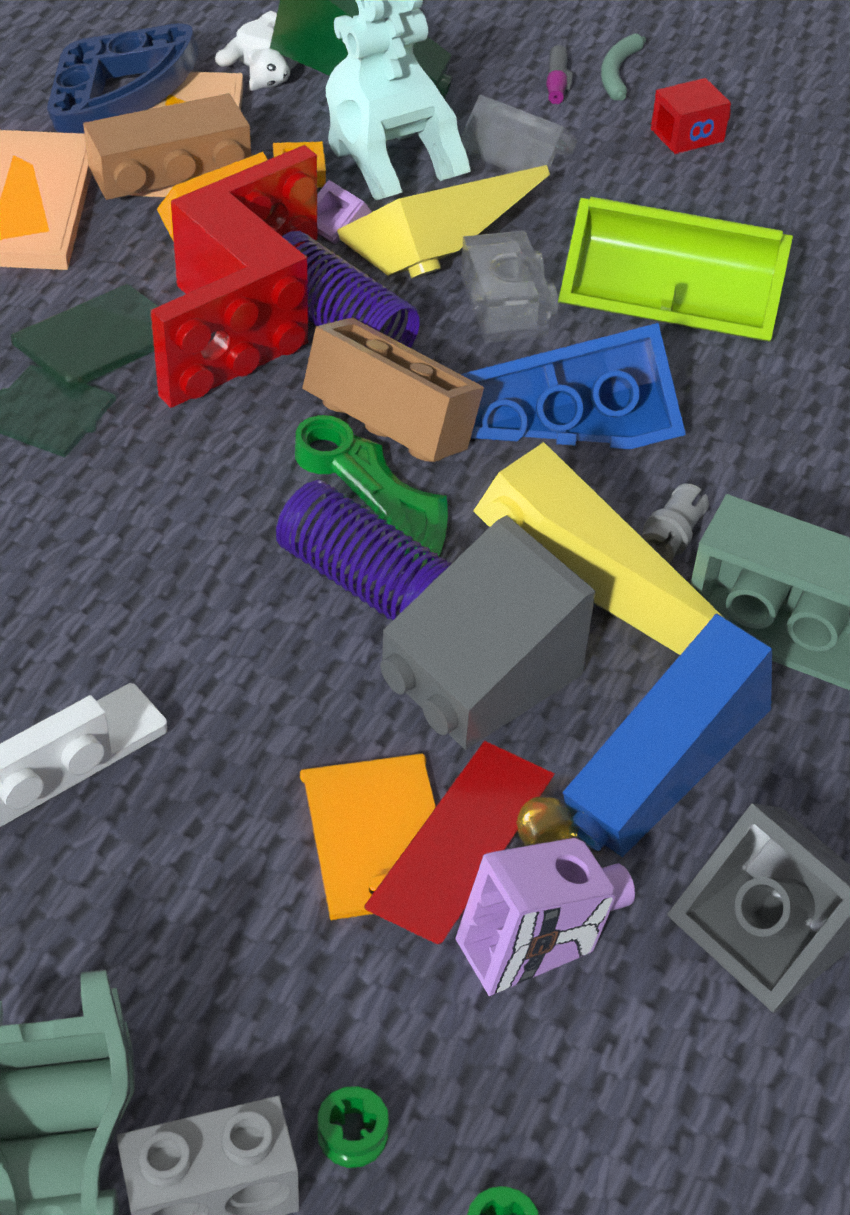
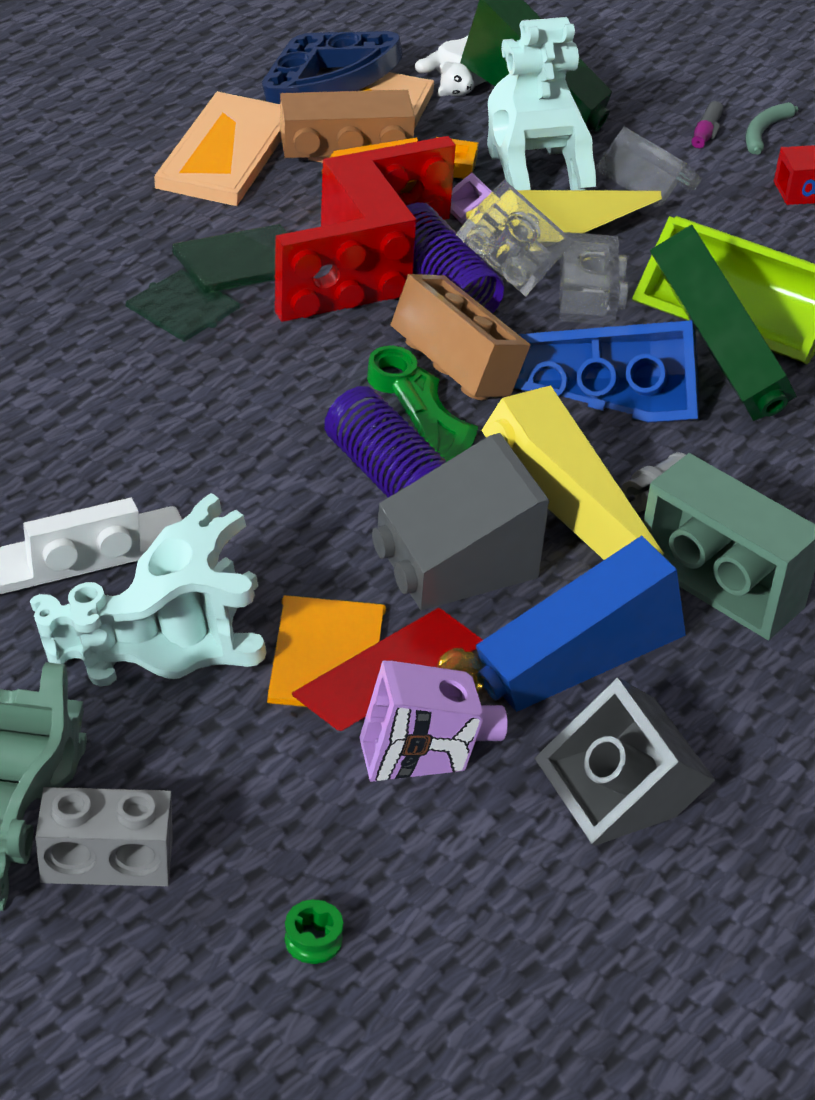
camera: 15 degrees right, 5 degrees down
green bush [318,1086,389,1168] -> none
none -> light aqua animal [30,493,267,686]
none -> clear brick [456,179,574,297]
none -> dark green slope [650,224,797,421]

